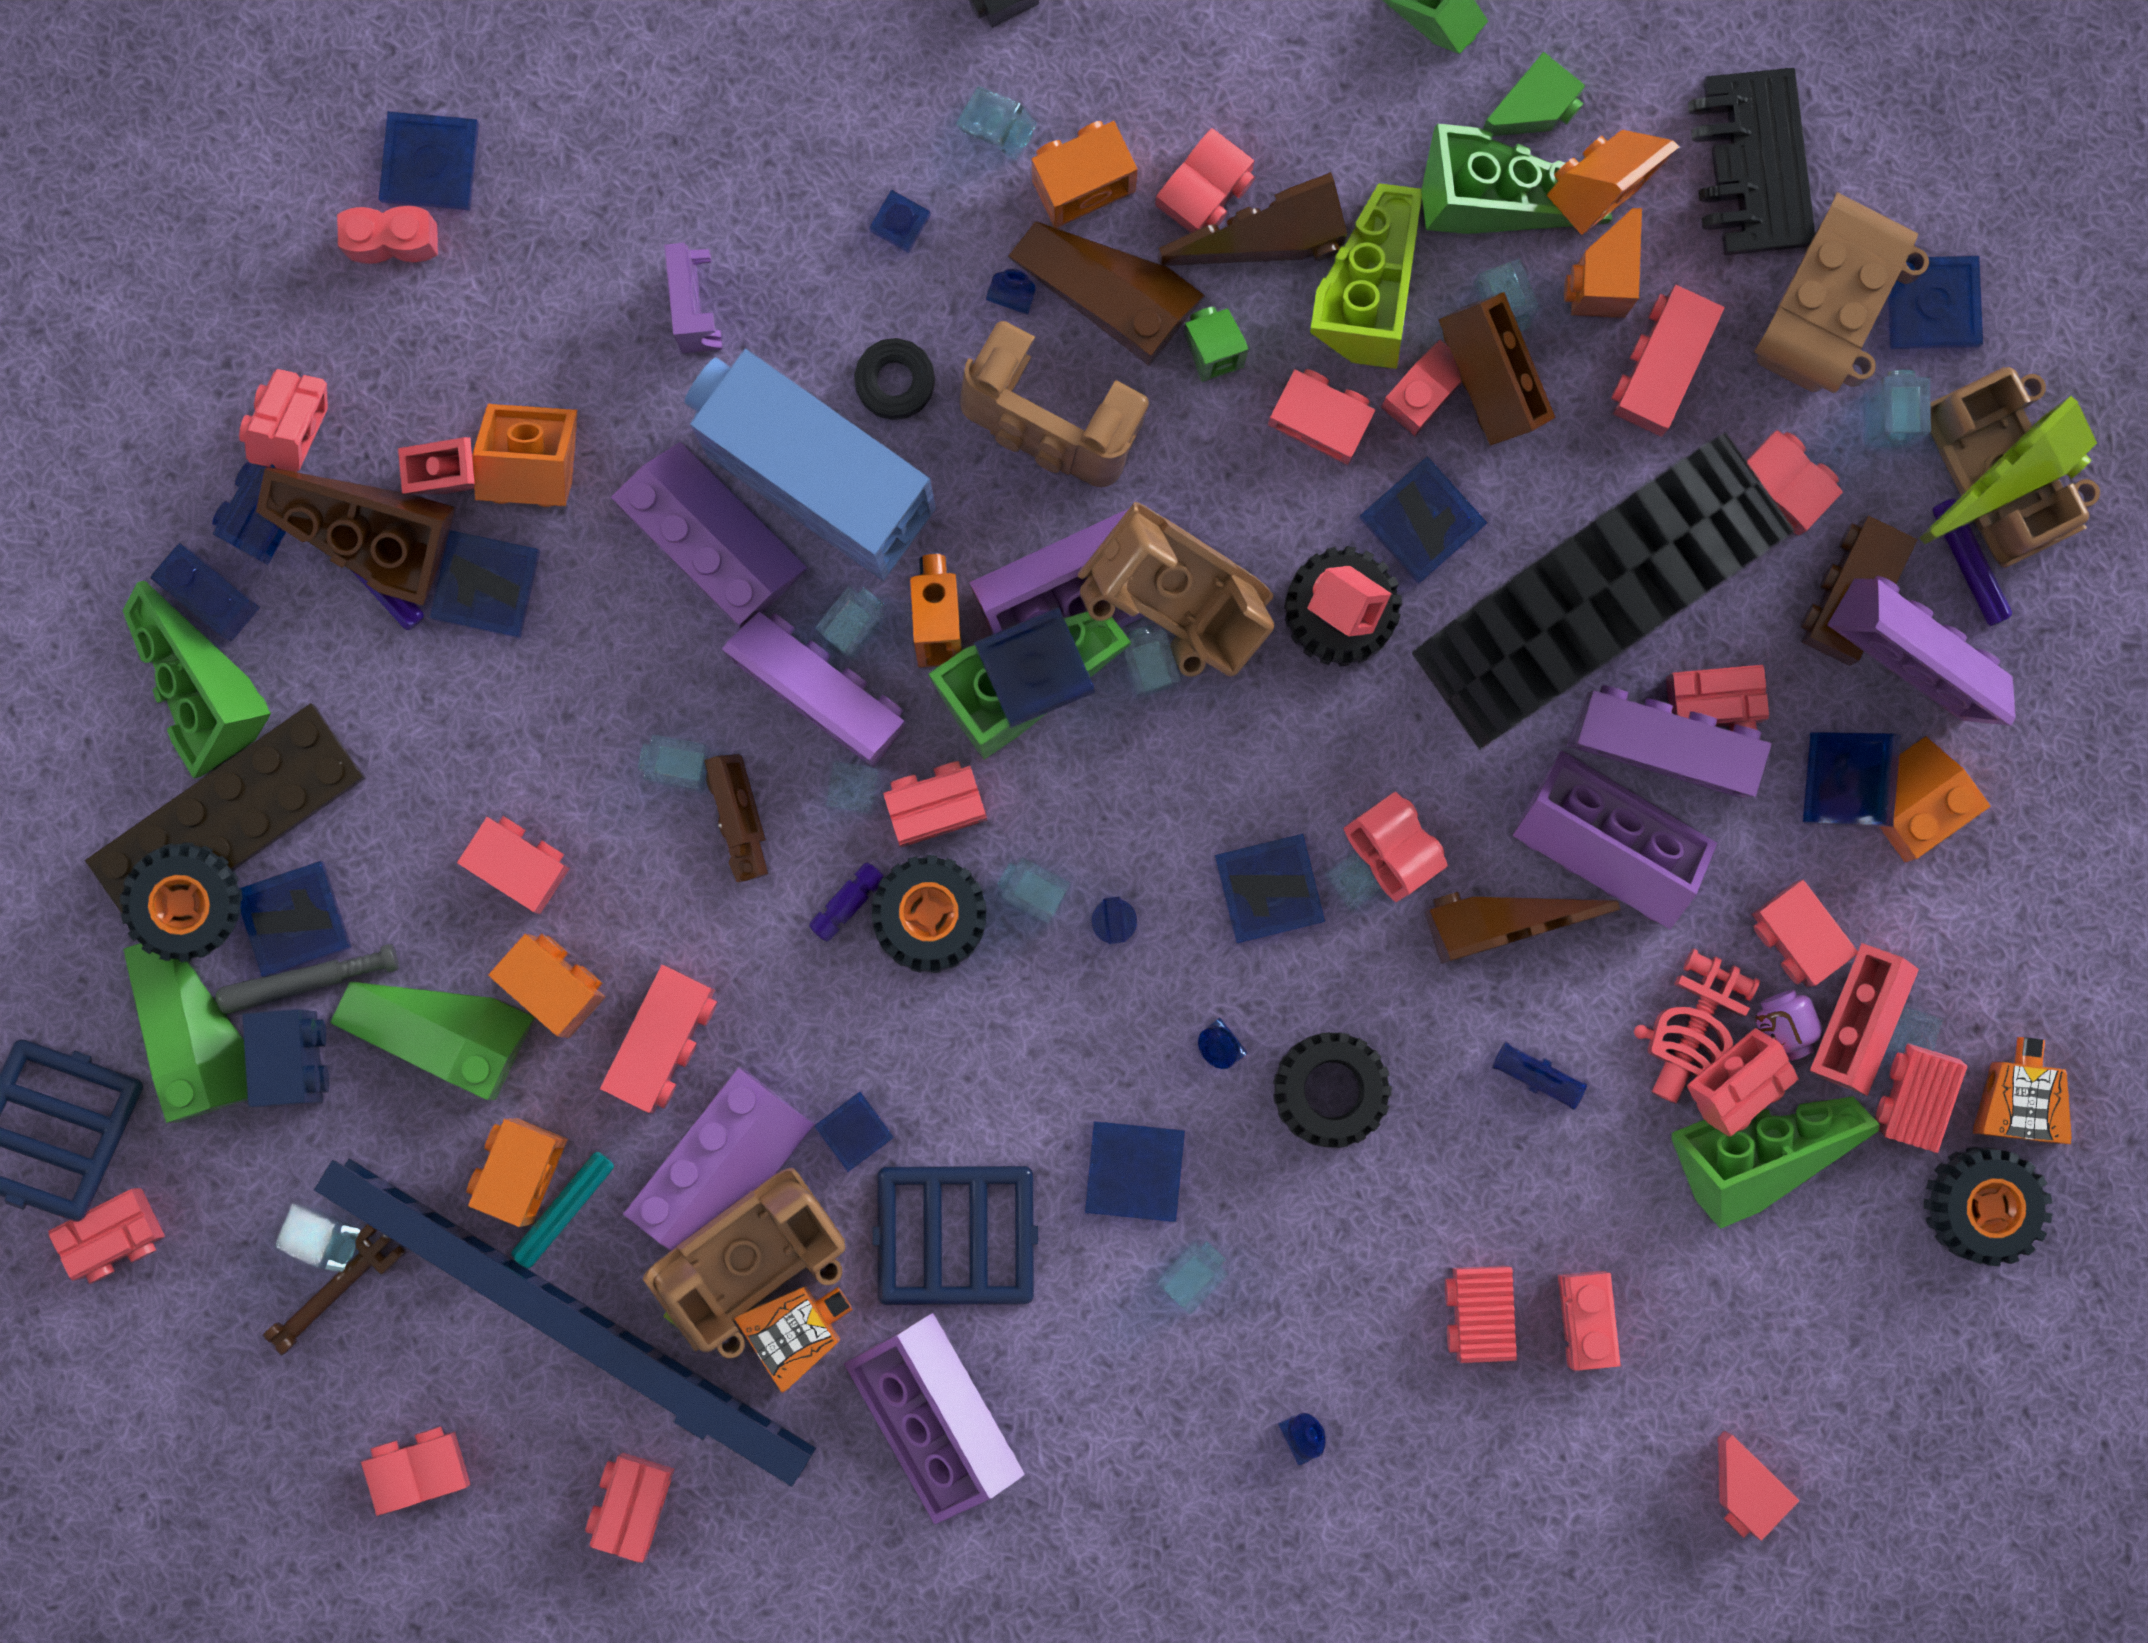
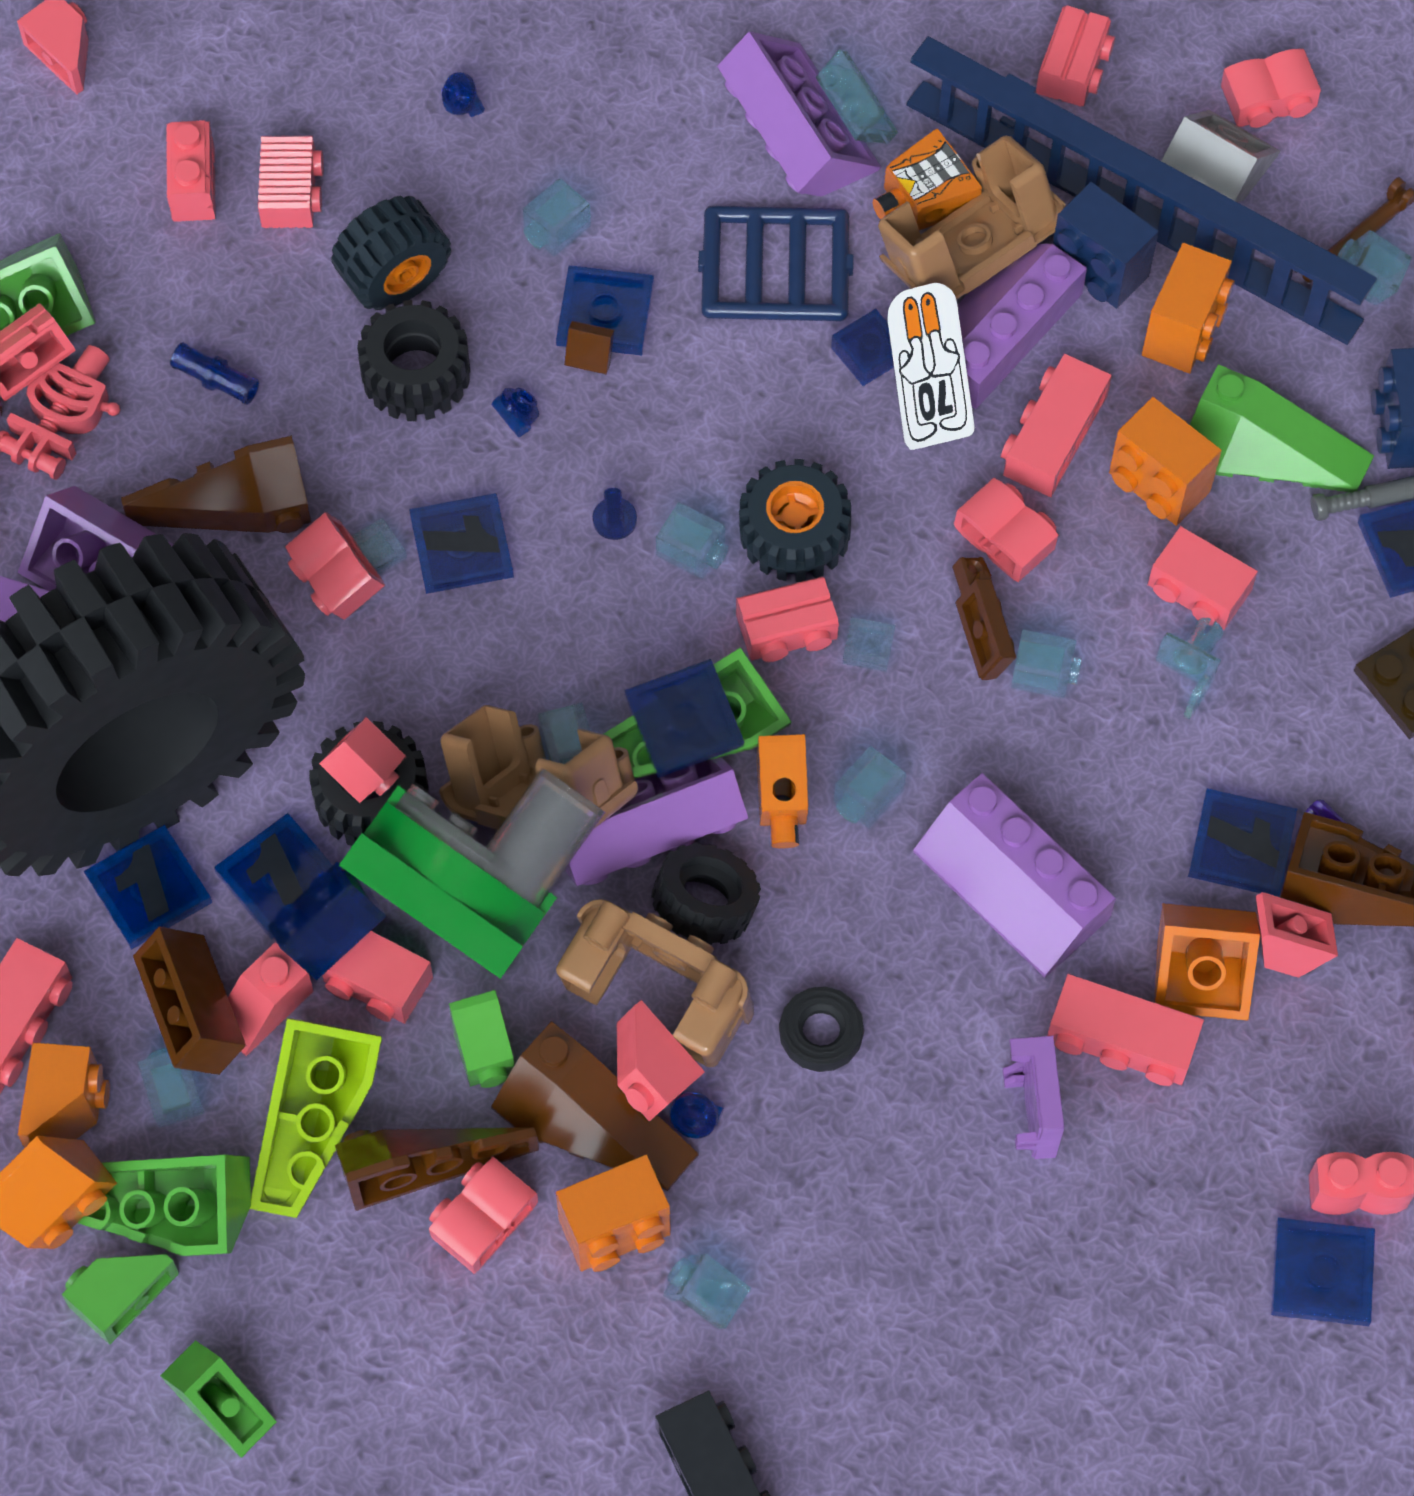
camera: 175 degrees left, 20 degrees down
teal axle [511,1152,614,1268] -> none
medium blue brick [684,348,936,582] -> none
medium lavender slope [722,612,907,769] -> none
dark purple axle [809,862,884,942] -> none
clear blue plate [869,189,931,253] -> none
none -> clear blue tile [84,825,213,950]
none -> clear blue slope [268,861,386,981]
none -> black wheel [331,196,451,310]
none -> piece [339,768,605,979]
none -> reddish brown tile [564,321,614,374]
none -> coral slope [617,1000,705,1122]
none -> black tyre [651,843,761,945]
none -> clear light blue bracket [815,50,898,144]
none -> sticker [888,283,975,450]
none -> coral brick [954,478,1059,582]
none -> coral brick [1047,974,1204,1086]
none -> dark blue brick [1053,182,1159,309]
none -> clear light blue bracket [1156,618,1223,719]
none -> light grey slope [1161,110,1280,202]

